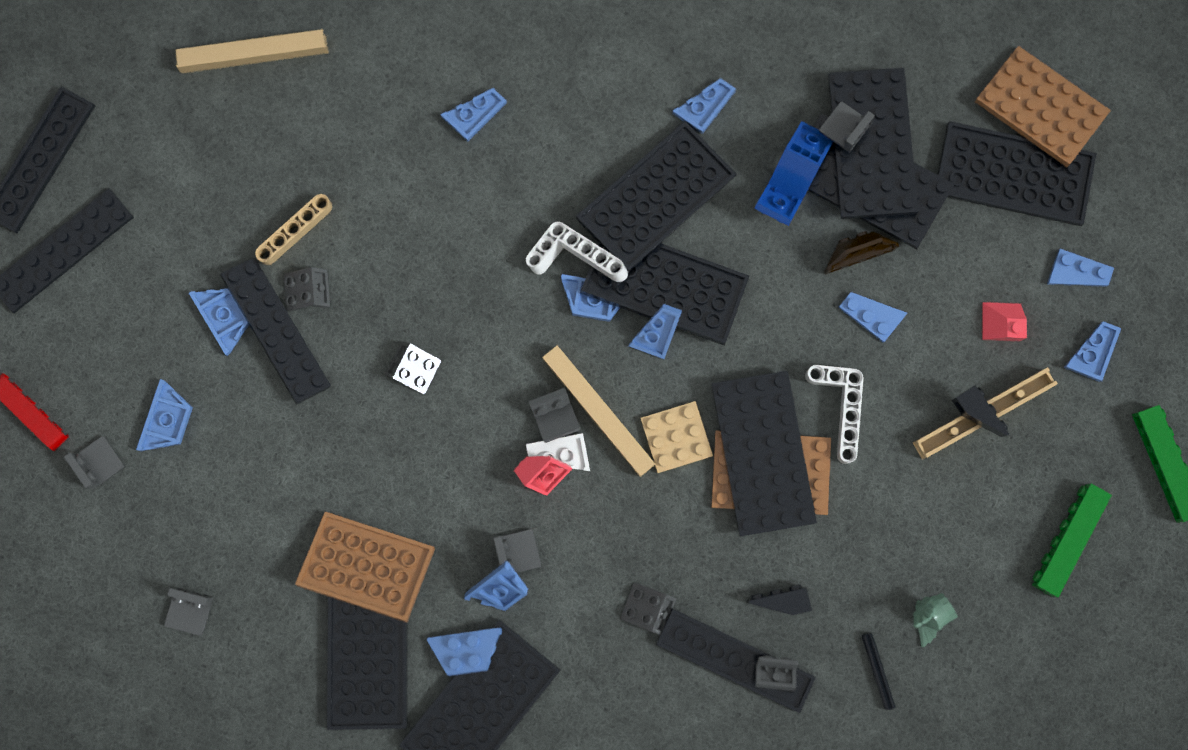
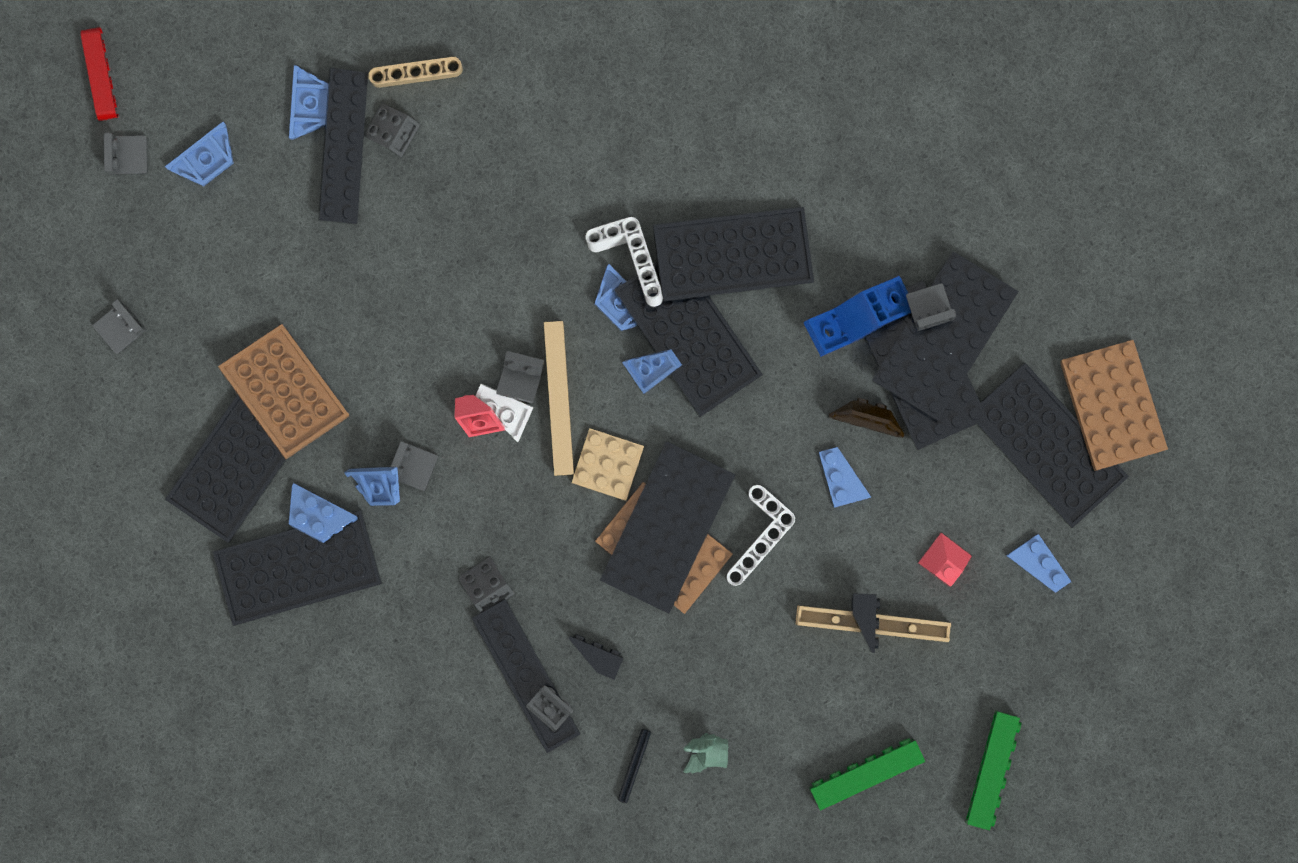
camera: 40 degrees right, 5 degrees up
bracket [385,341,441,394] -> none
medium blue wing [440,88,507,141] -> none
medium blue wing [672,78,736,134] -> none
medium blue wing [1064,321,1121,382] -> none

